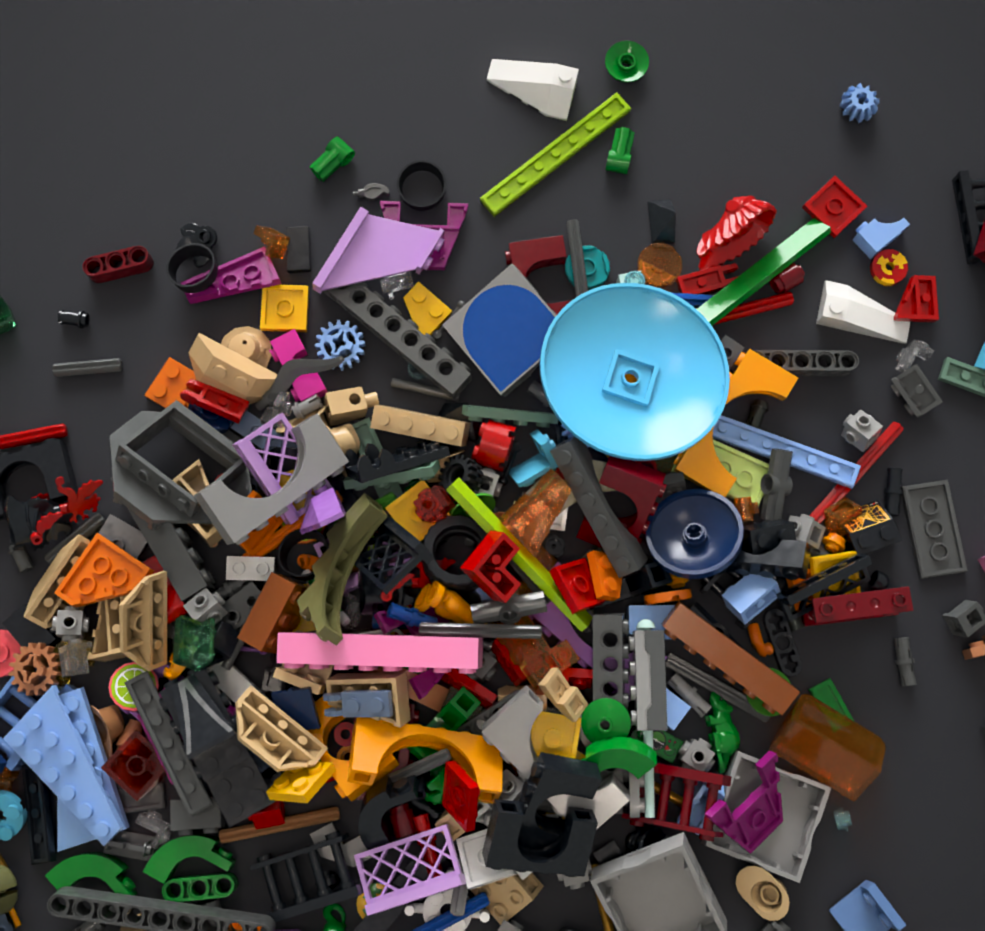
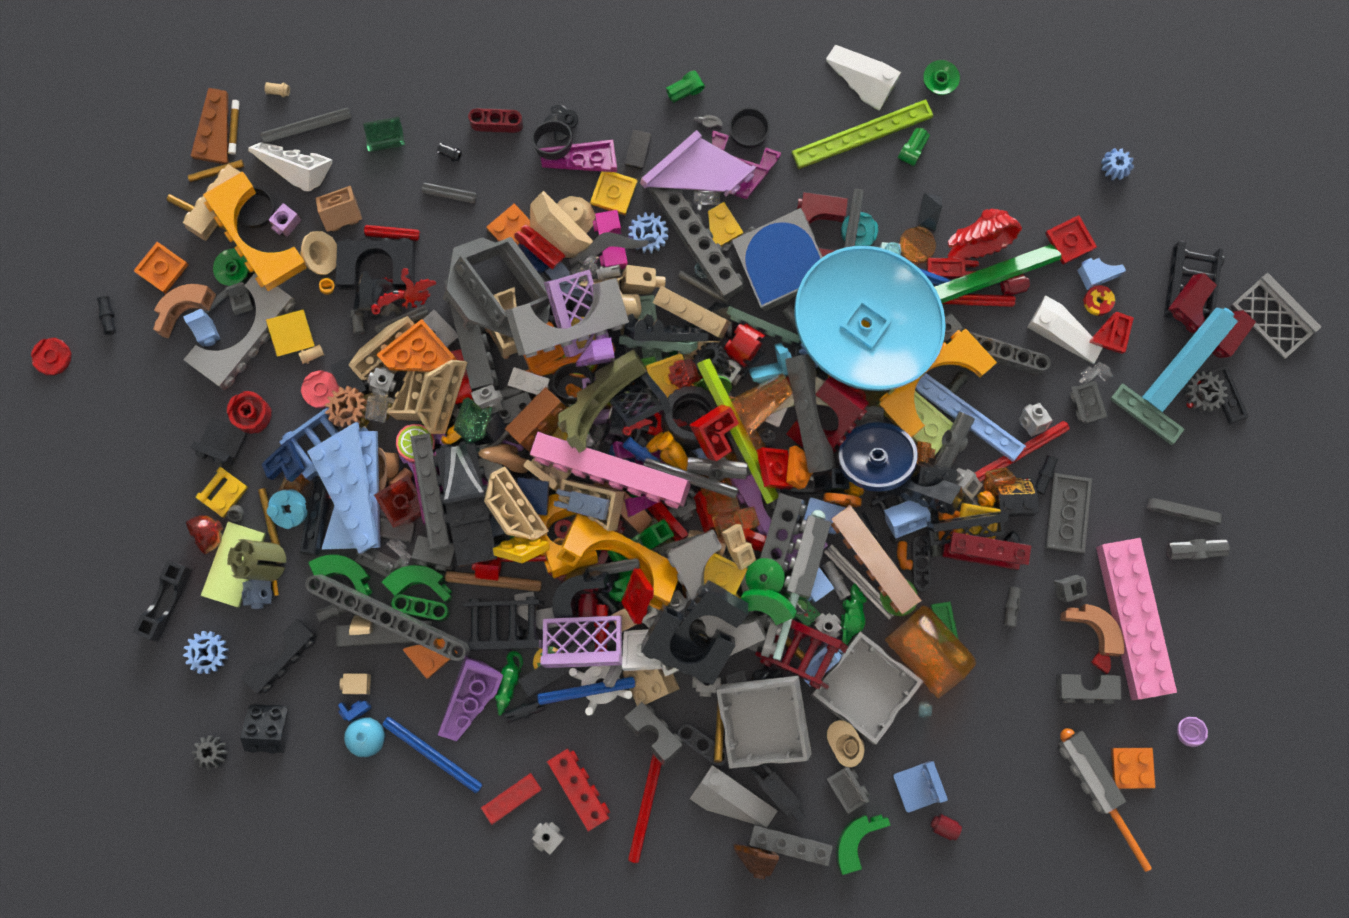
camera: 15 degrees right, 0 degrees up
clear orange bracket [253,225,290,259] -> none
magenta wing [704,750,783,854] -> none
none -> medium nougat animal [478,443,528,473]

